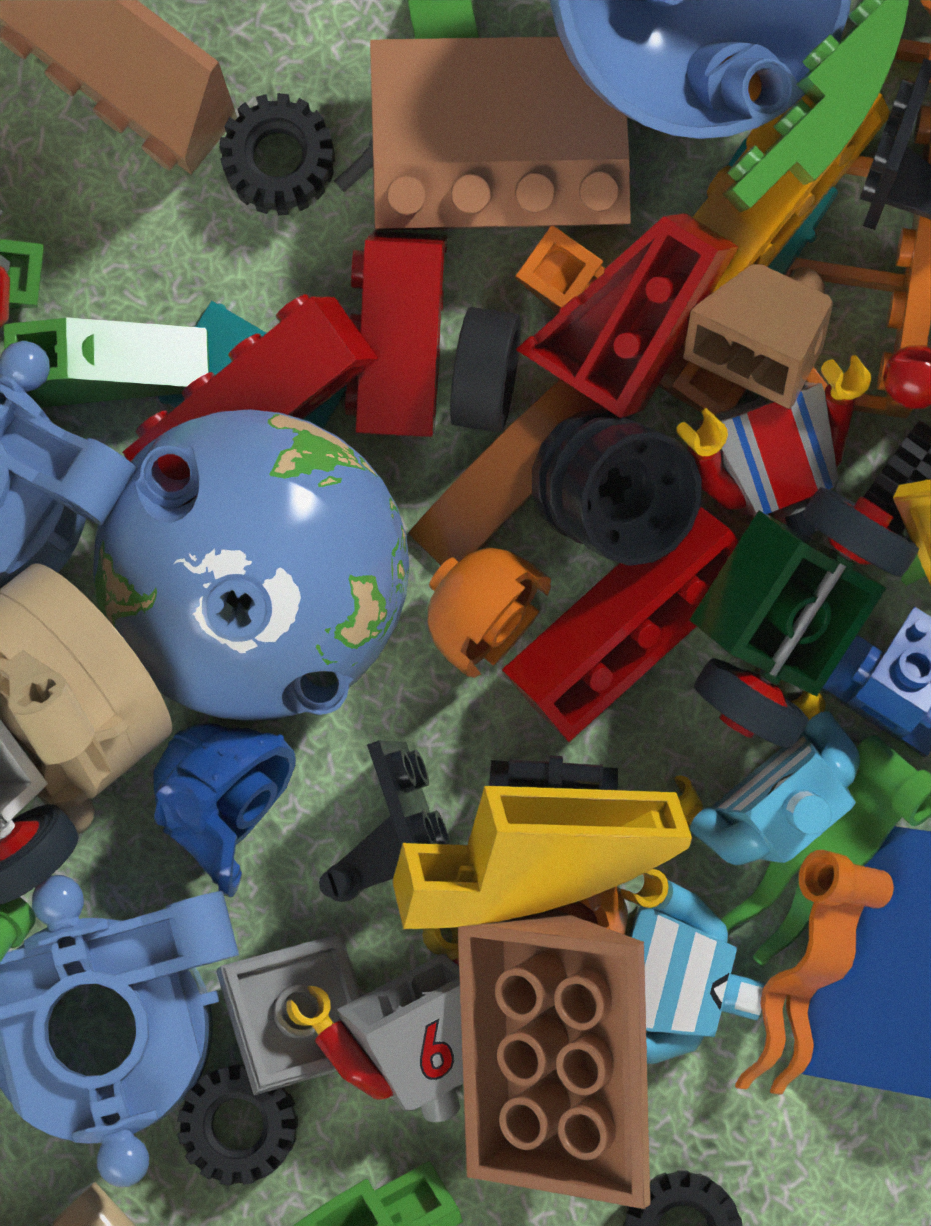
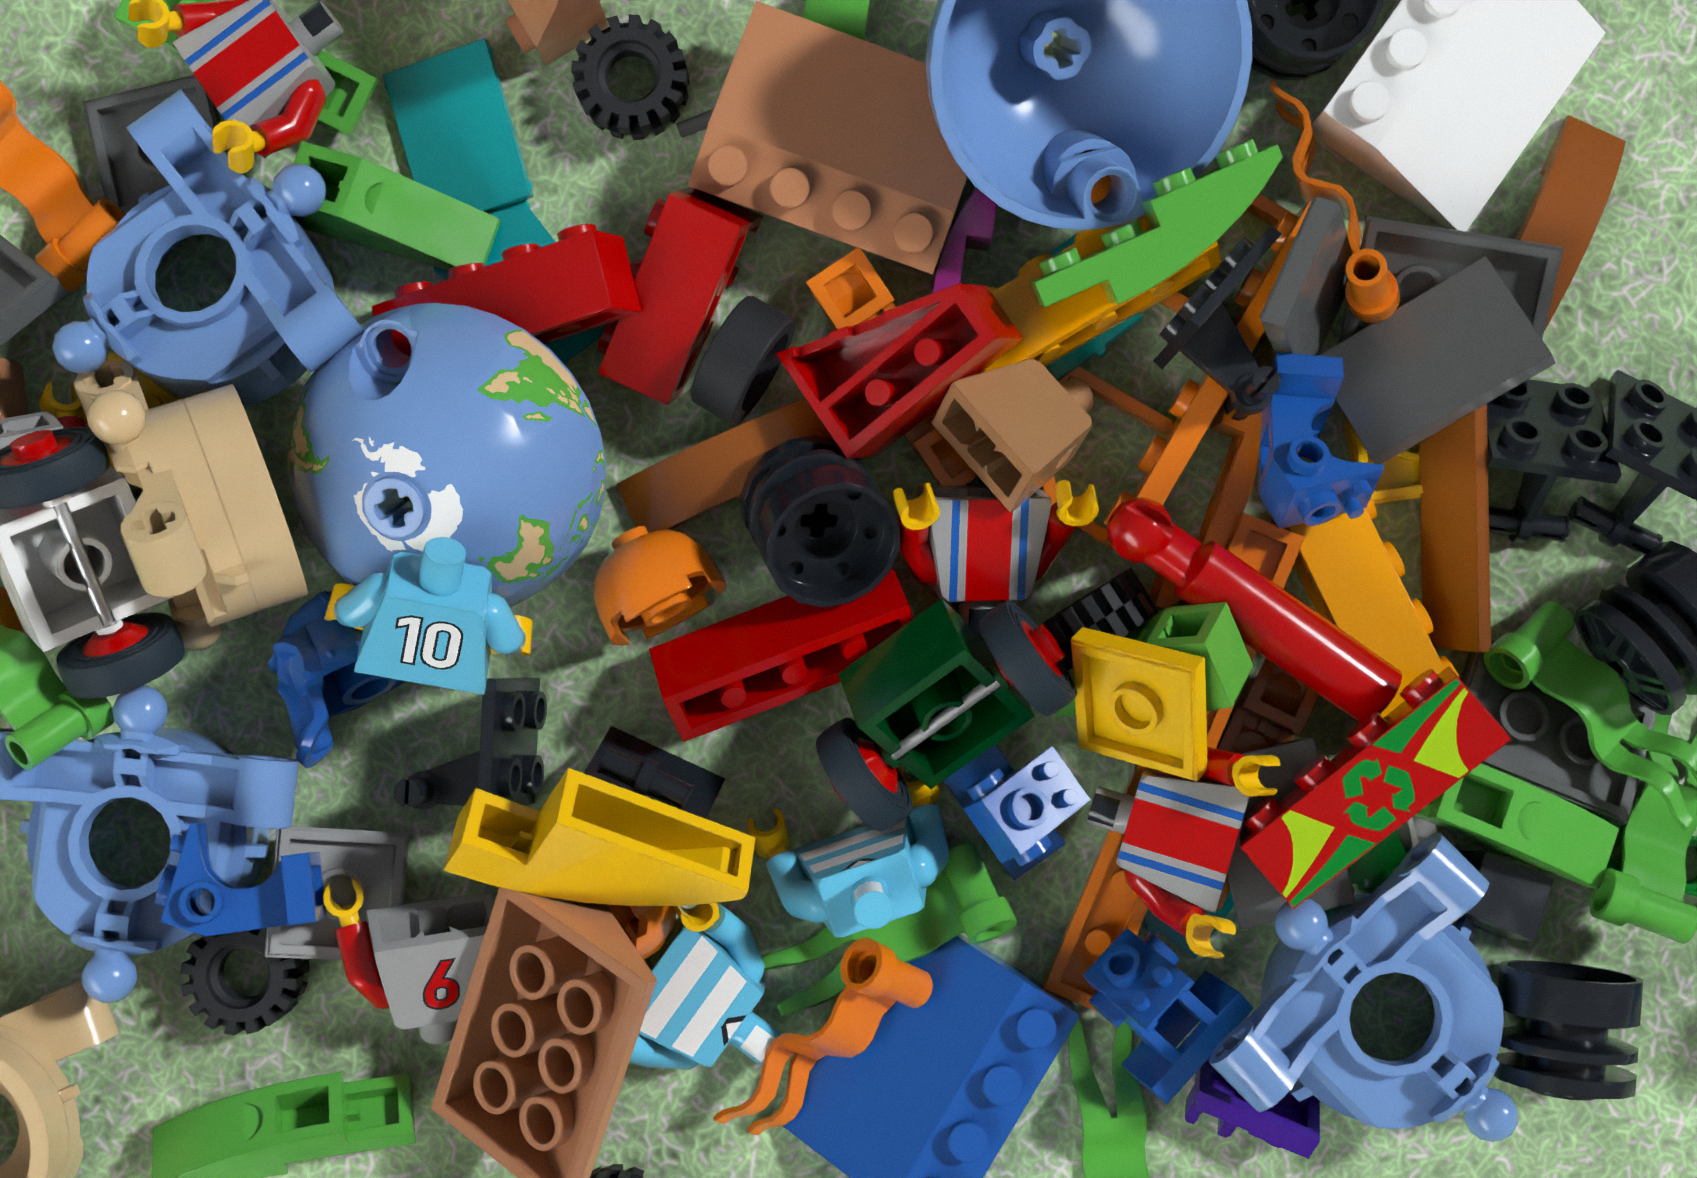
camera: 15 degrees right, 5 degrees up
none -> blue tile [155,823,327,936]
none -> medium azure torso [324,537,533,695]
none -> teal piece [383,38,534,213]
none -> magenta slope [932,188,997,293]

